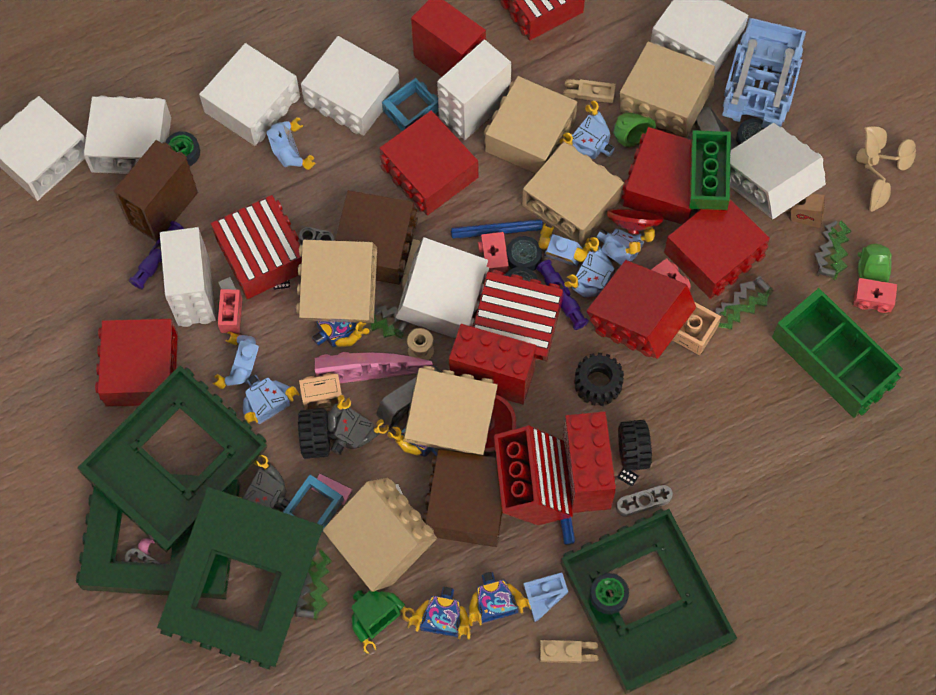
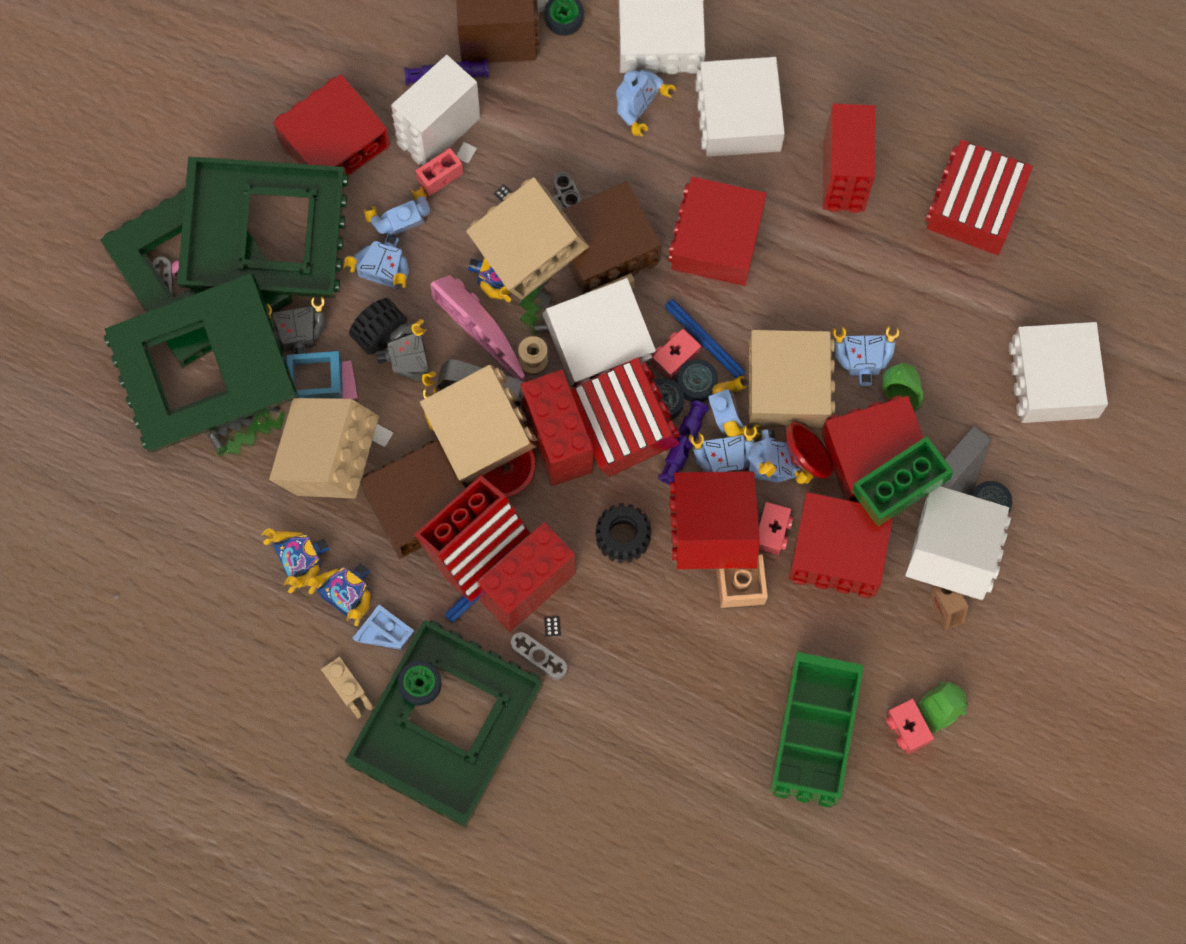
camera: 50 degrees right, 5 degrees up
red brick [210,195,302,299] -> none
light nougat brick [299,373,342,412] -> none
green torso [351,590,415,654] -> none
dark azure window [382,78,439,131] -> none
white brick [437,39,511,140] -> none
tan brick [484,76,578,174] -> none
tan hinge [563,79,616,103] -> none
black tyre [618,420,652,471] -> none
tan brick [620,42,715,137] -> none
piece [716,275,773,329] -> none
light blue piece [722,18,806,128] -> none
piece [815,221,851,280] -> none
tan plant [857,126,916,211] -> none

